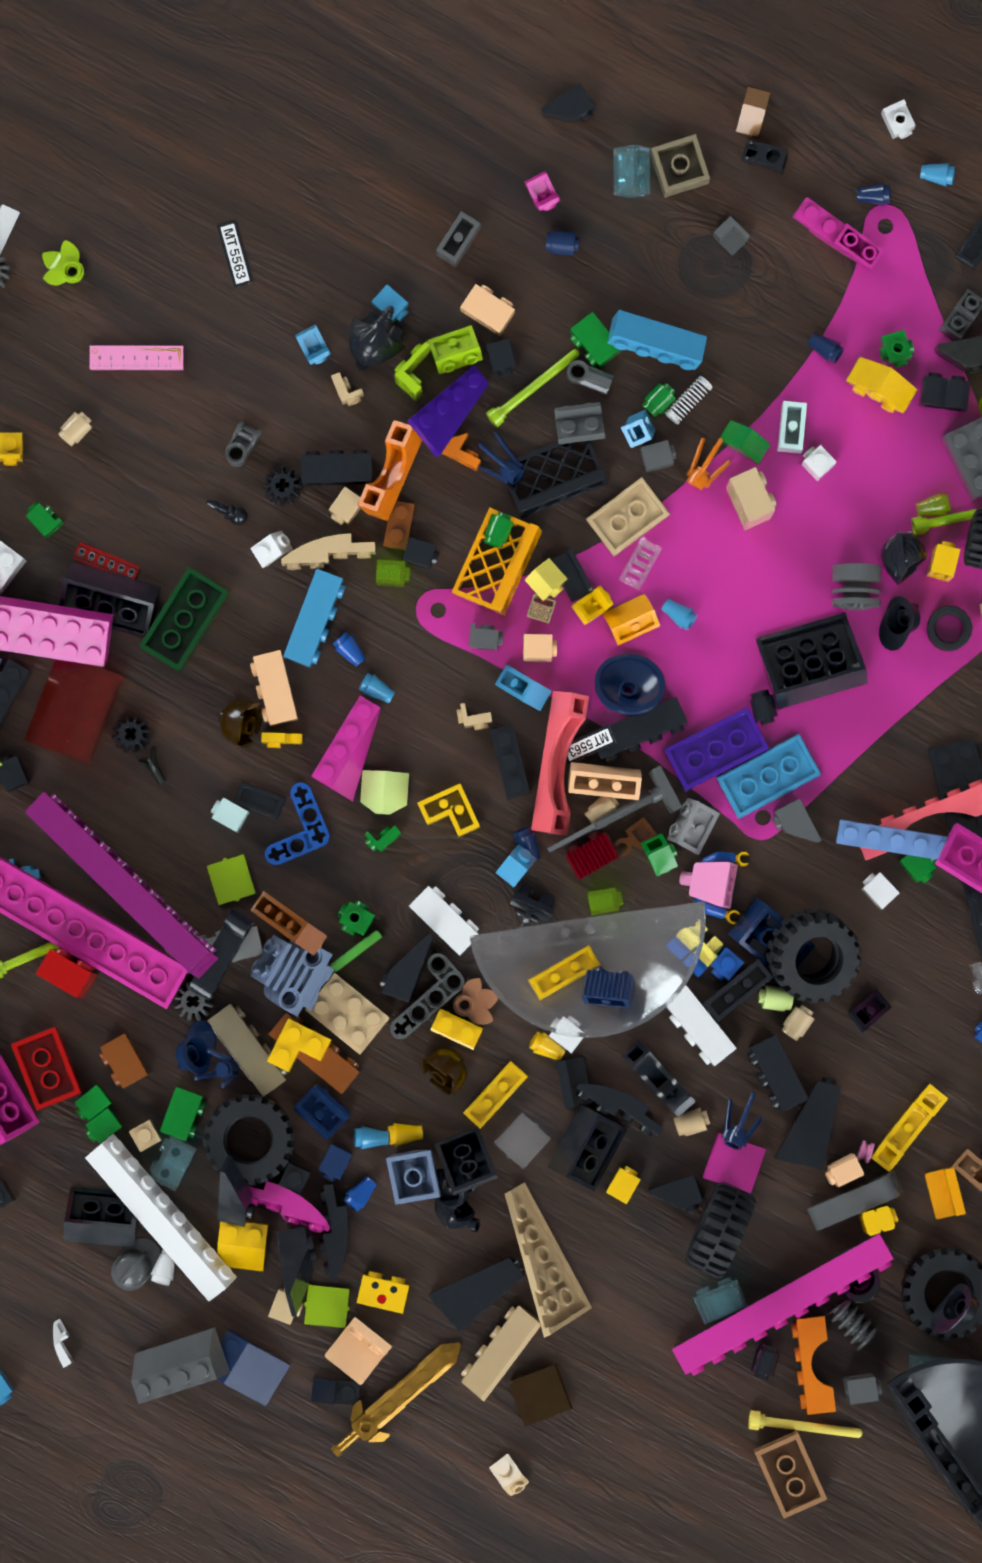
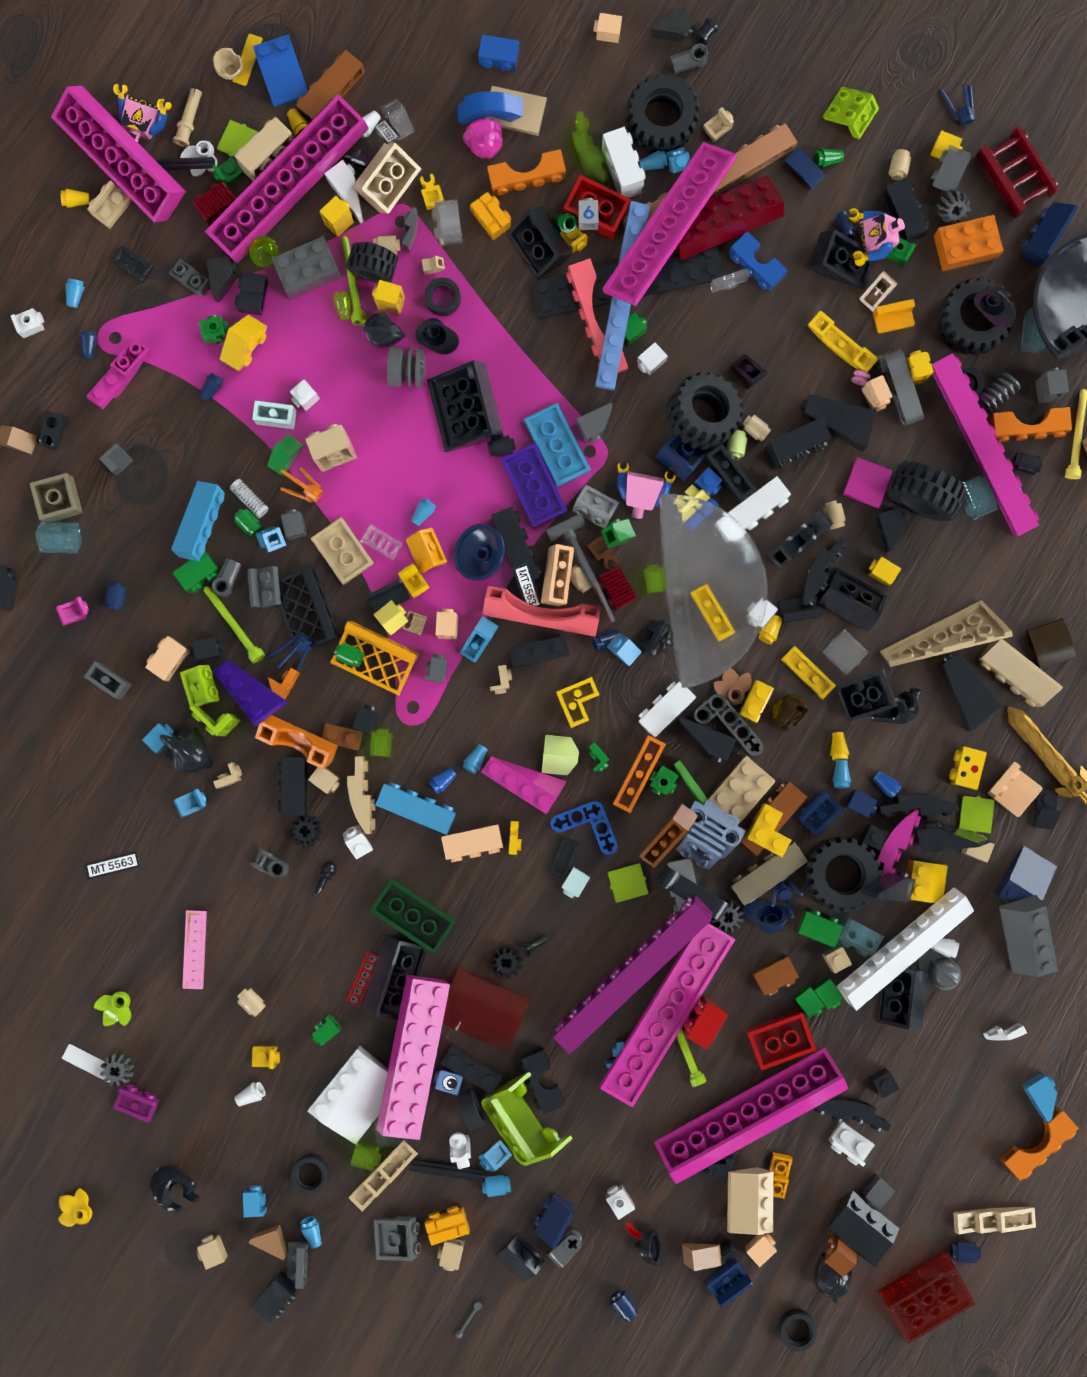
camera: 85 degrees left, 0 degrees up
dark brown cylinder [219,700,262,748] -> none
sand blue slope [386,1150,441,1205] -> none
dark blue brick [581,968,635,1009] -> none
dark blue plant [721,1092,762,1150] -> none
none -> orange brick [612,735,666,813]

